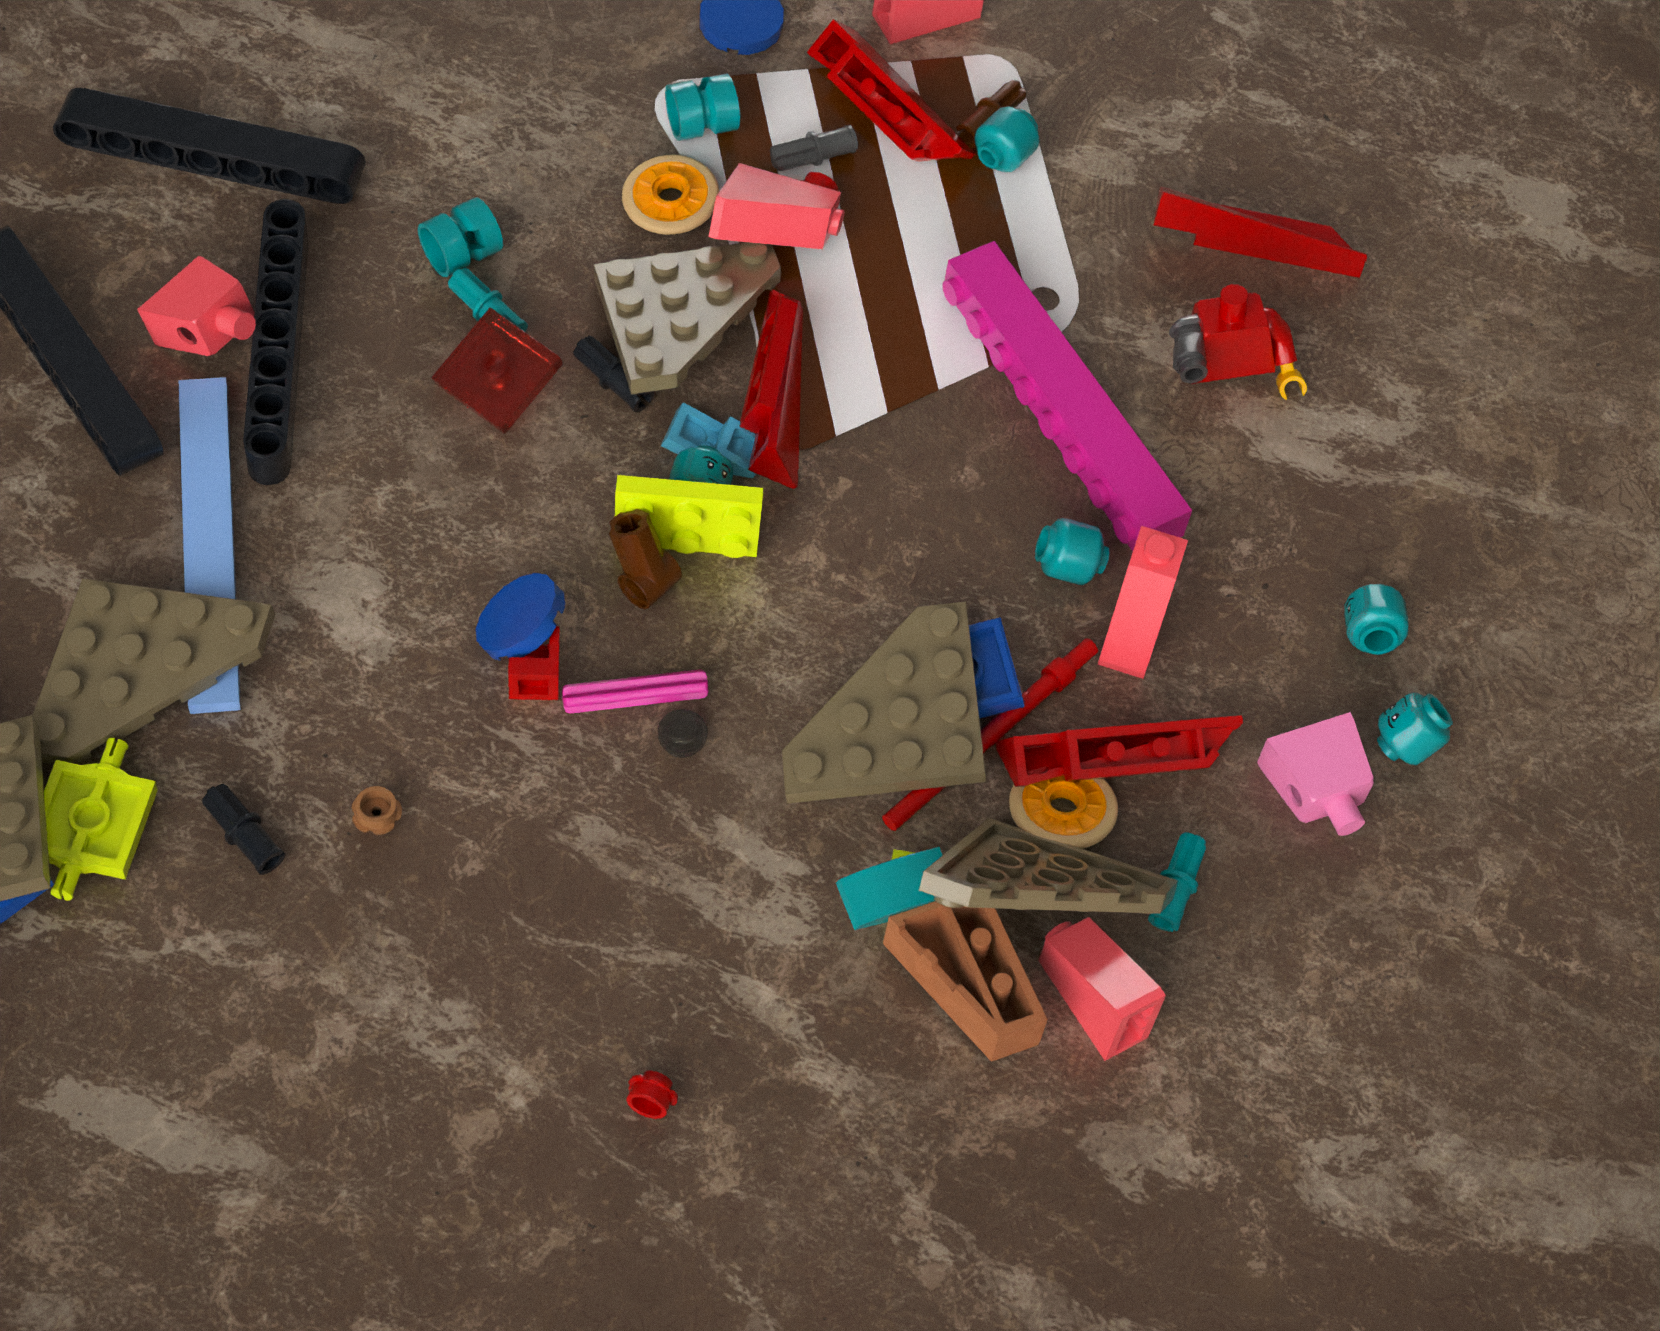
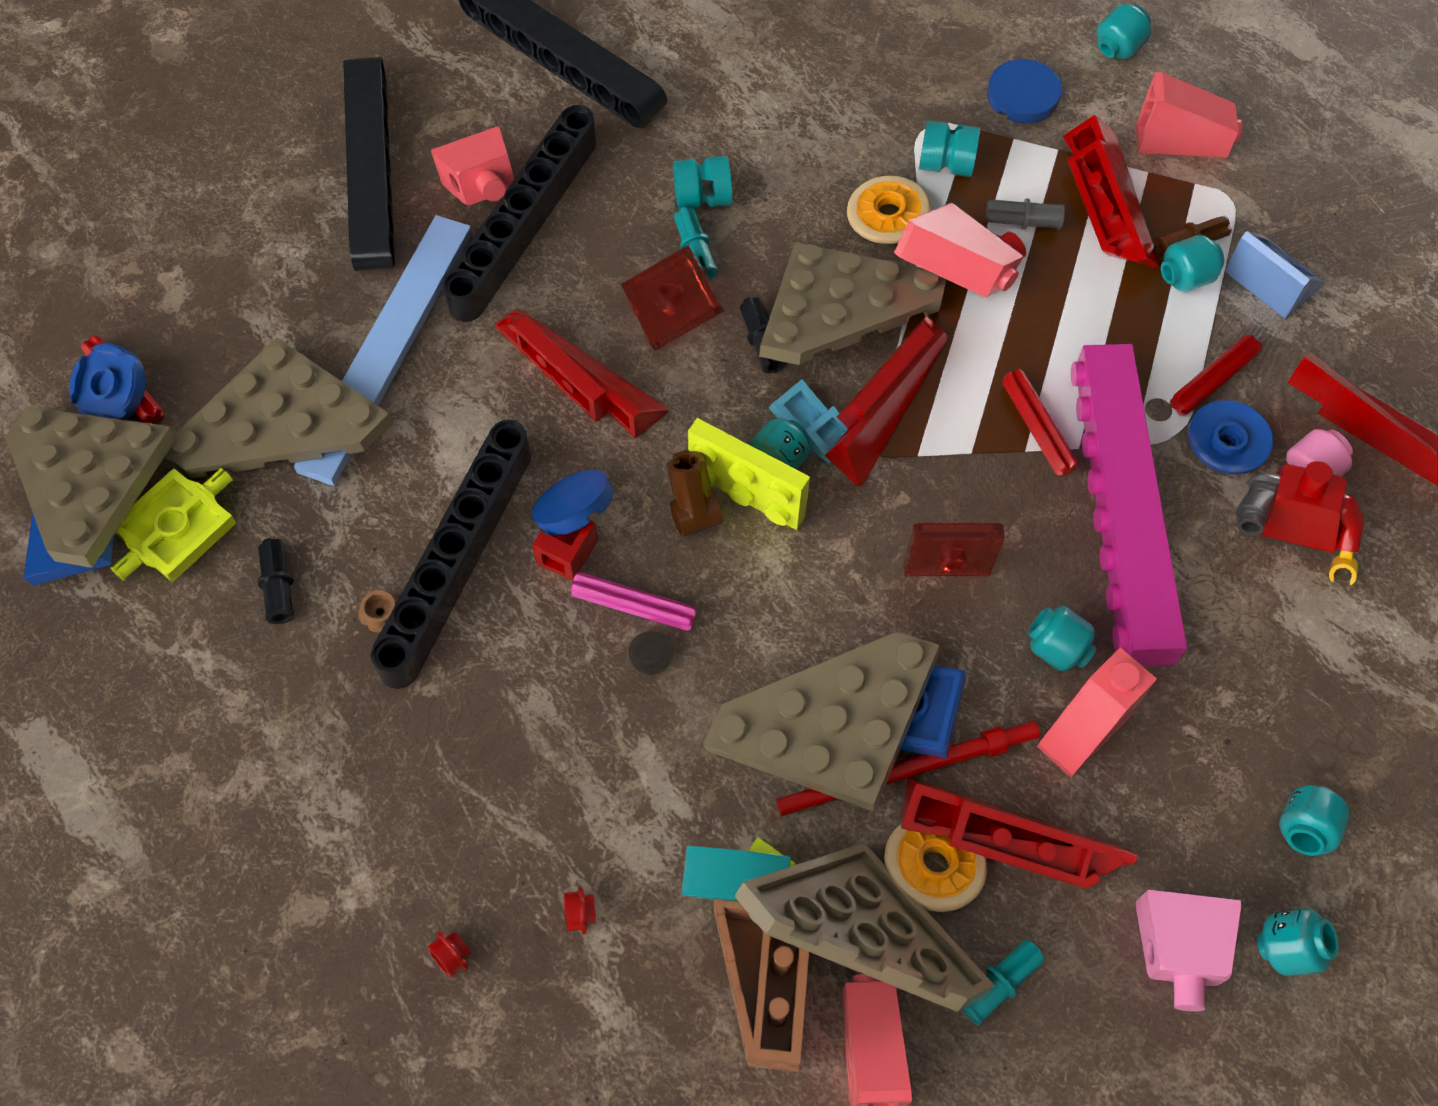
camera: 35 degrees right, 5 degrees up
none -> black beam [371,419,531,689]
none -> red wedge [495,309,668,439]
none -> red plate [563,886,596,935]
none -> clear red plate [904,523,1005,576]
none -> red axle [1003,369,1078,477]
none -> red axle [1170,334,1262,415]
none -> blue dish [1188,400,1273,475]
none -> medium blue slope [1224,231,1325,319]
none -> bright pink head [1286,429,1353,476]

